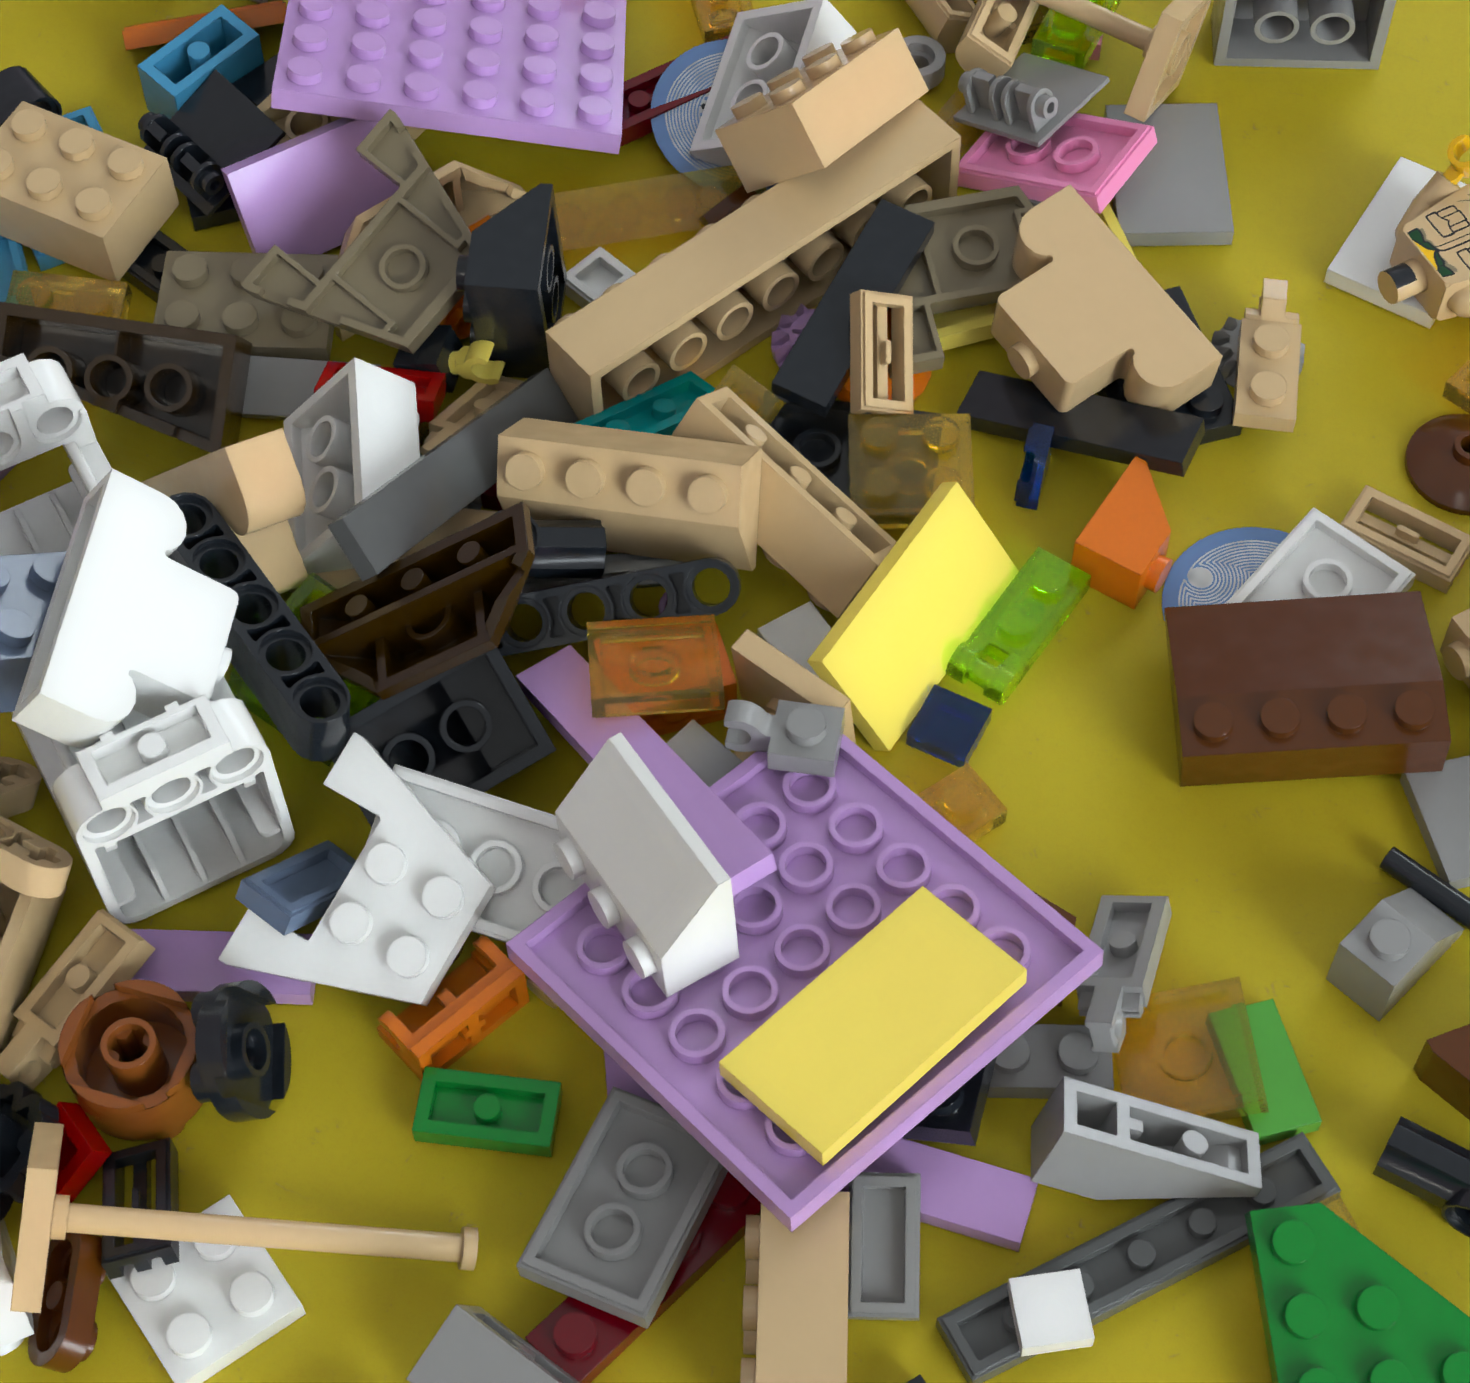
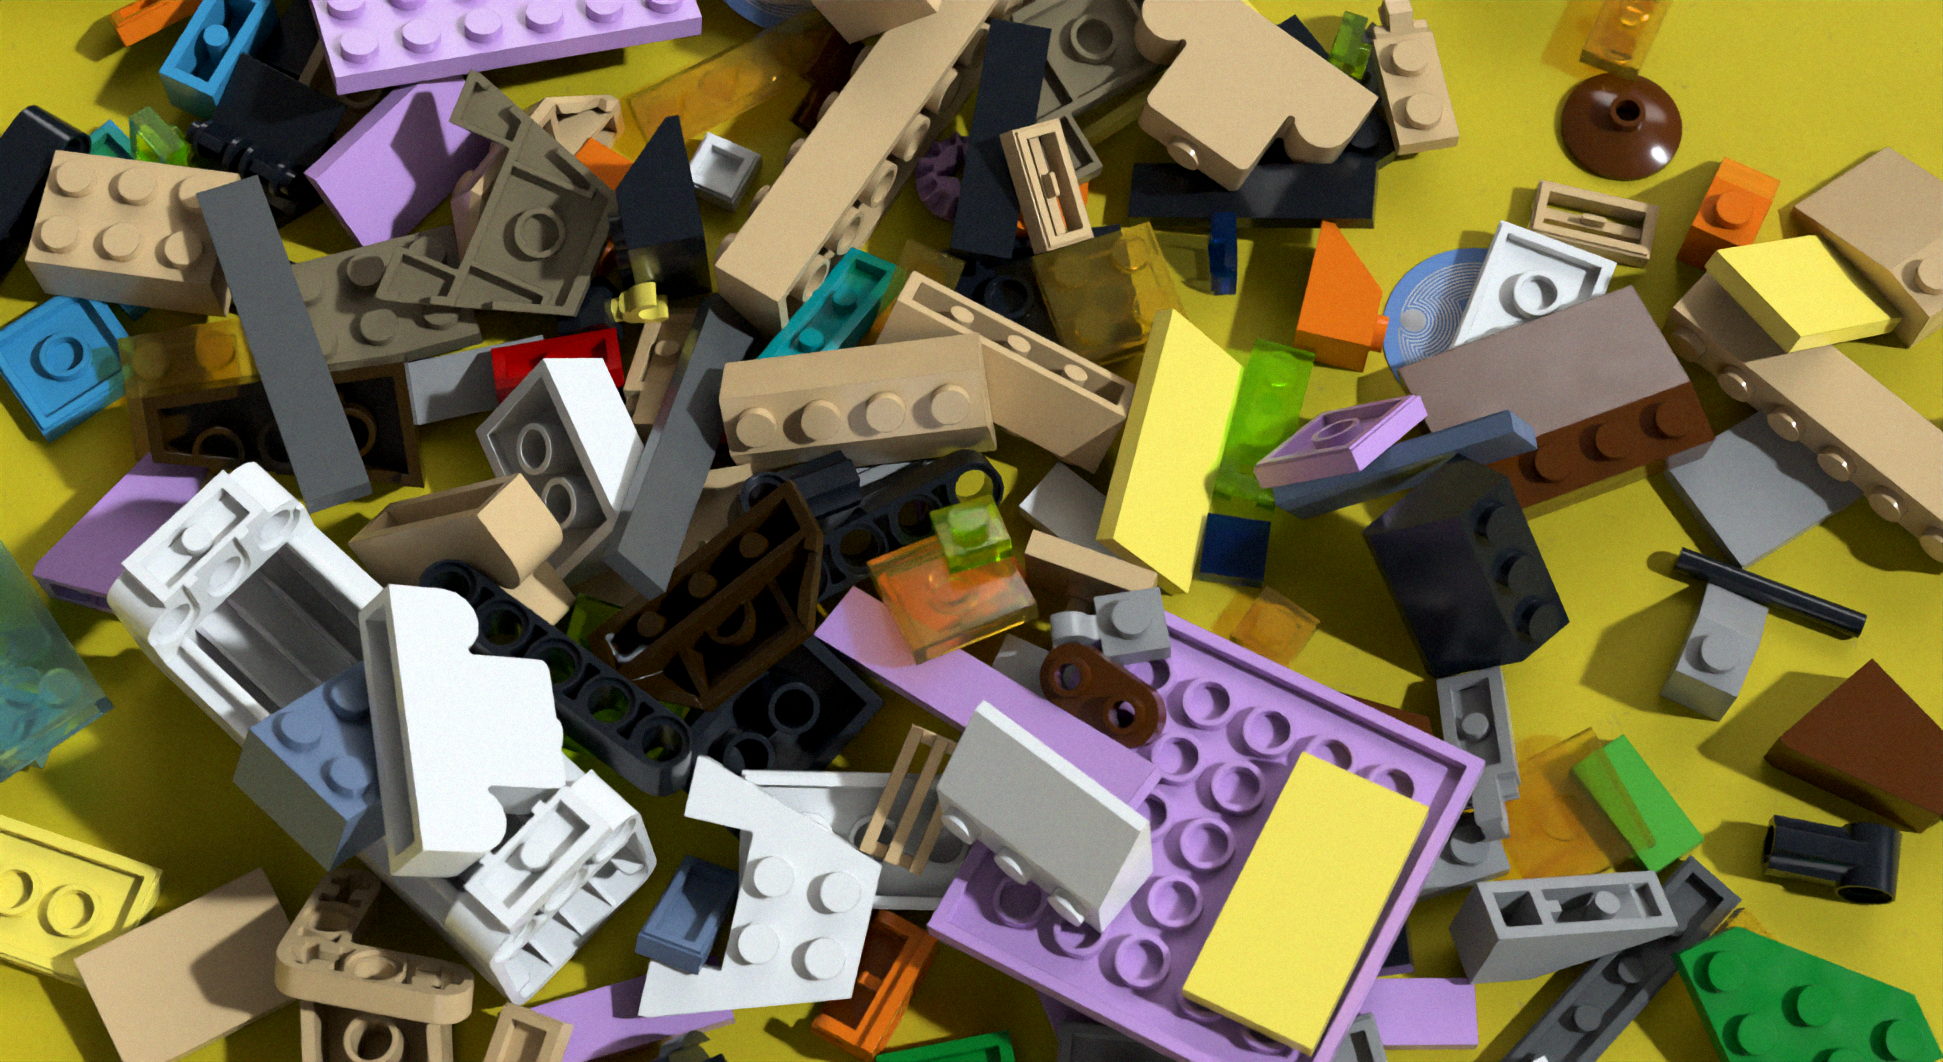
camera: 20 degrees left, 10 degrees up
none -> clear neon green plate [129,106,190,167]
none -> dark grey tile [196,175,373,514]
none -> tan tile [859,724,958,876]
none -> clear neon green plate [929,494,1013,575]
none -> reddish brown plate [1040,643,1166,749]
none -> lavender tile [1253,394,1428,489]
none -> sand blue tile [1272,409,1538,520]
none -> clear neon green plate [1328,11,1372,80]
none -> black slope [1361,453,1570,678]

